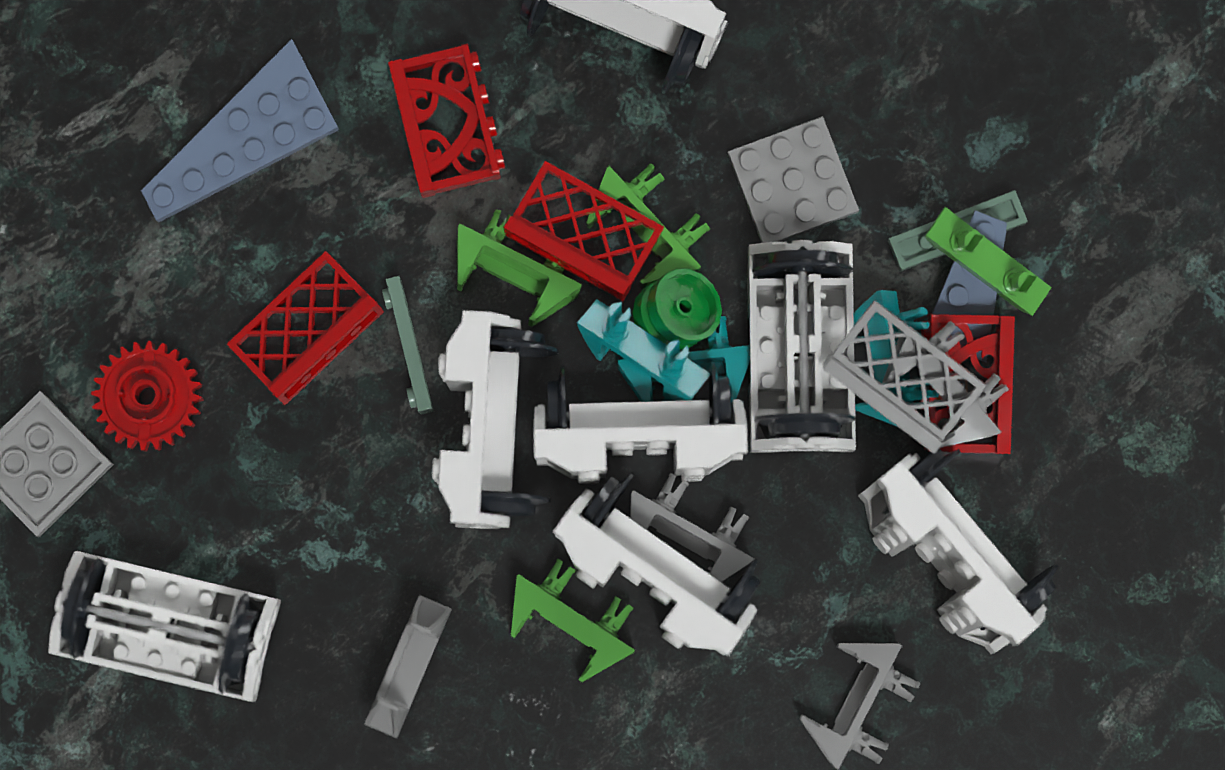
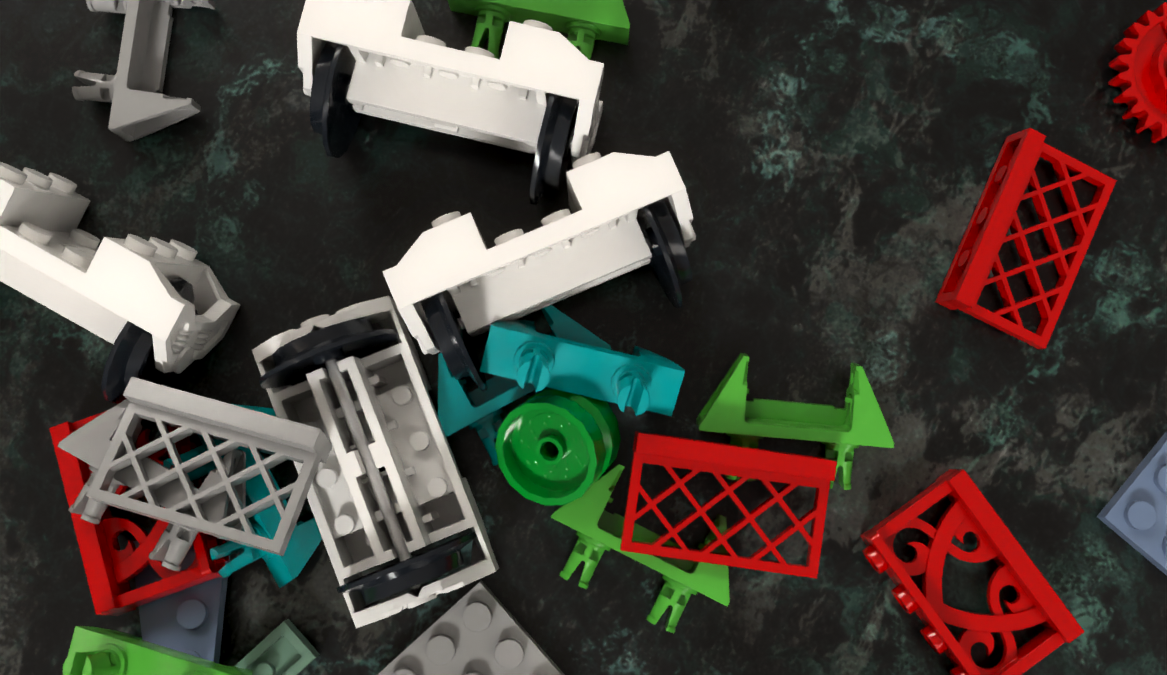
camera: 165 degrees right, 0 degrees up
sand green plate [382,276,434,415] -> none
white piece [433,311,559,529] -> none
light grey hose [630,473,754,582] -> none

